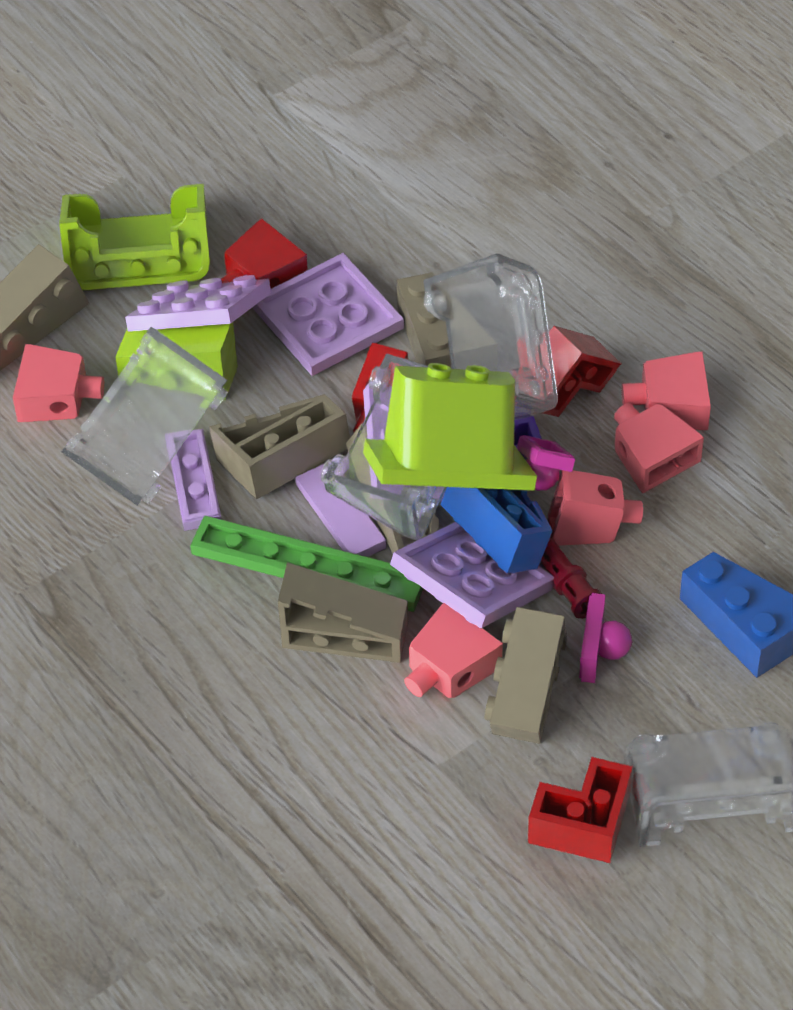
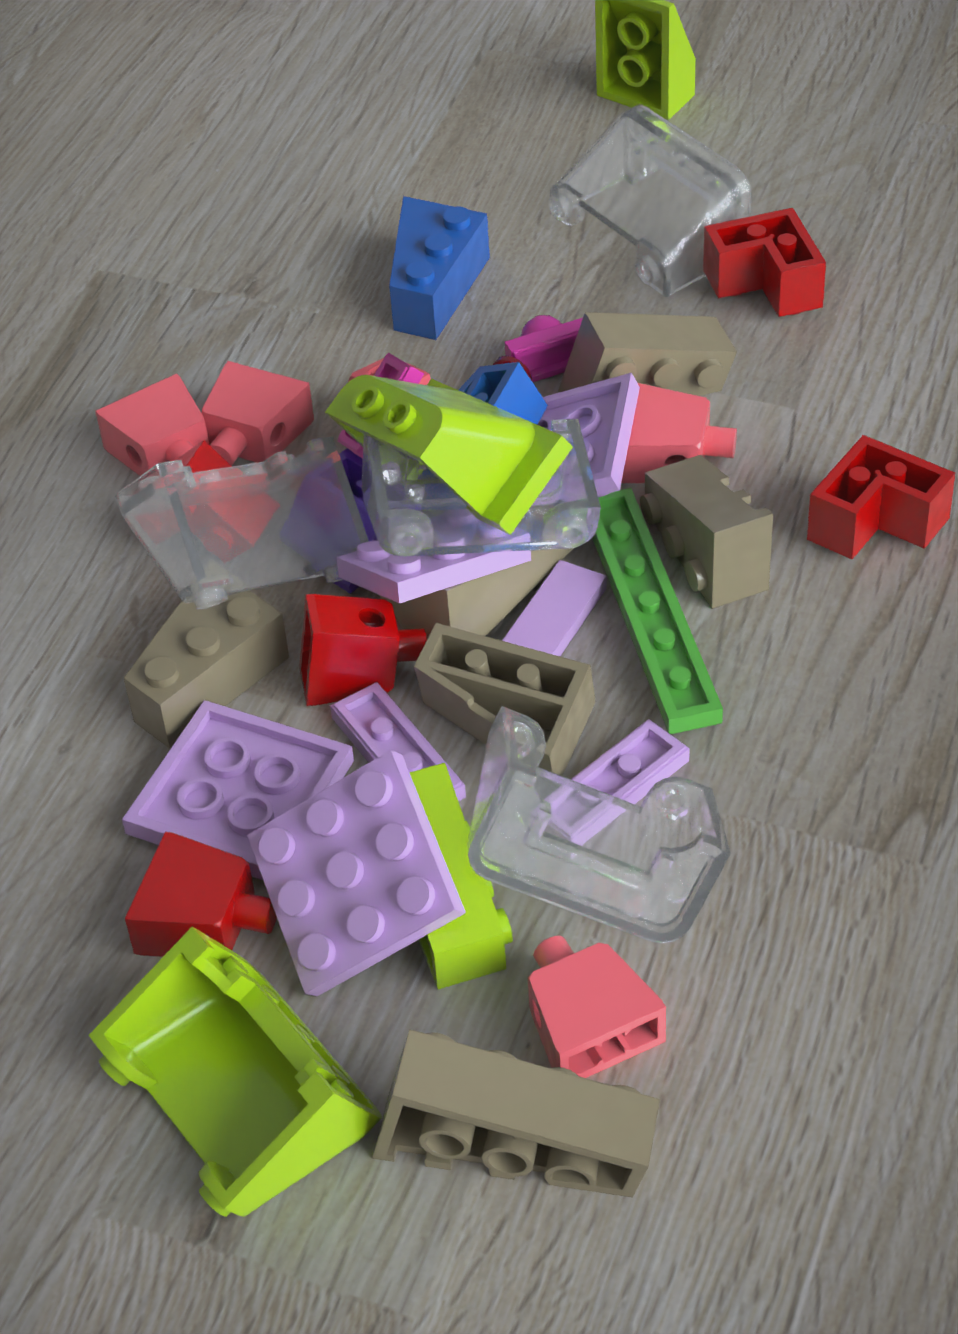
camera: 120 degrees left, 5 degrees down
none -> lavender tile [330,682,466,801]
none -> red brick [807,435,956,559]

